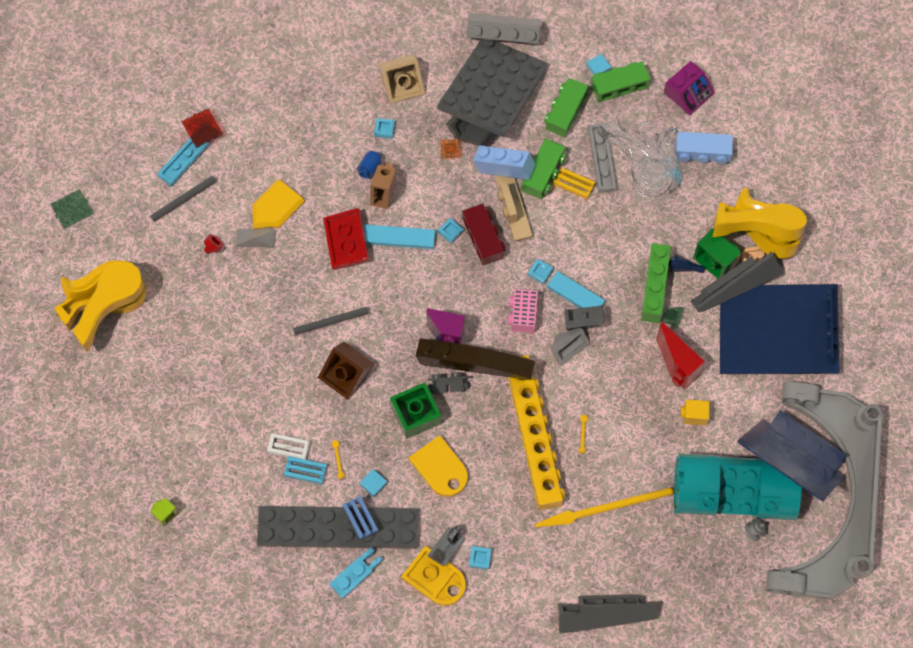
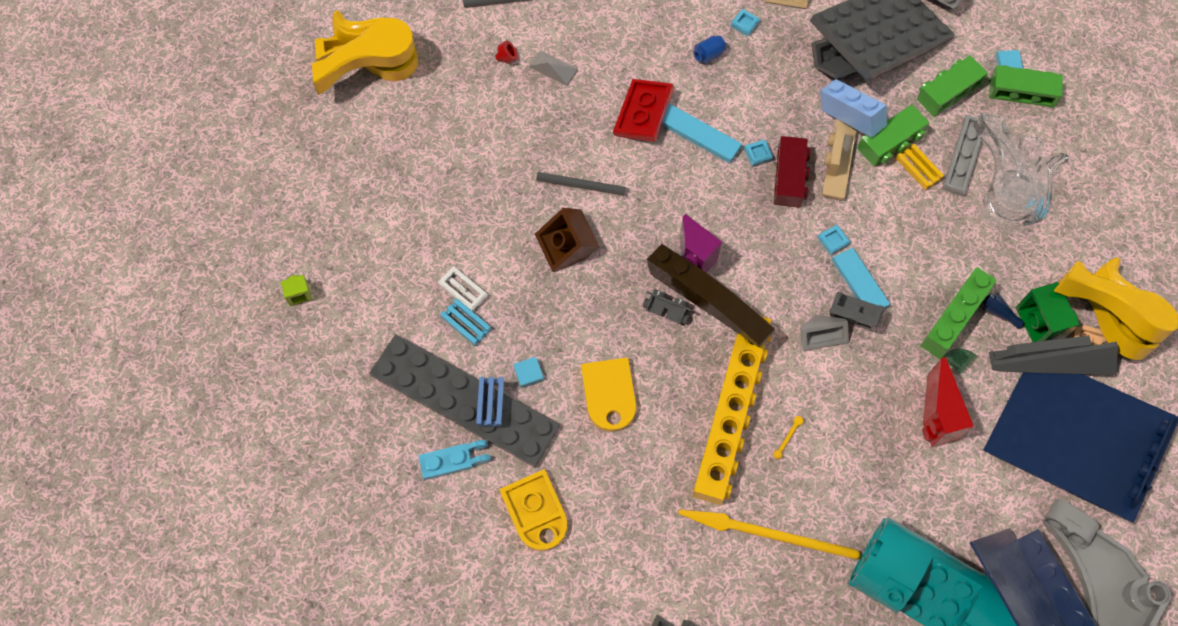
camera: 30 degrees right, 0 degrees up
yellow tile [252,179,305,229] -> none
yellow hinge [332,440,345,479] -> none
medium nougat torso [370,162,396,209] -> none
green brick [390,382,442,439] -> none
dark grey hinge [428,526,465,567] -> none
clear orange tile [440,139,460,159] -> none
medium azure tile [469,546,491,570] -> none
bright pink brick [508,289,538,333] -> none
magenta slope [663,61,715,116] -> none
light blue brick [675,131,733,164] -> none
yellow brick [680,400,709,426] -> none

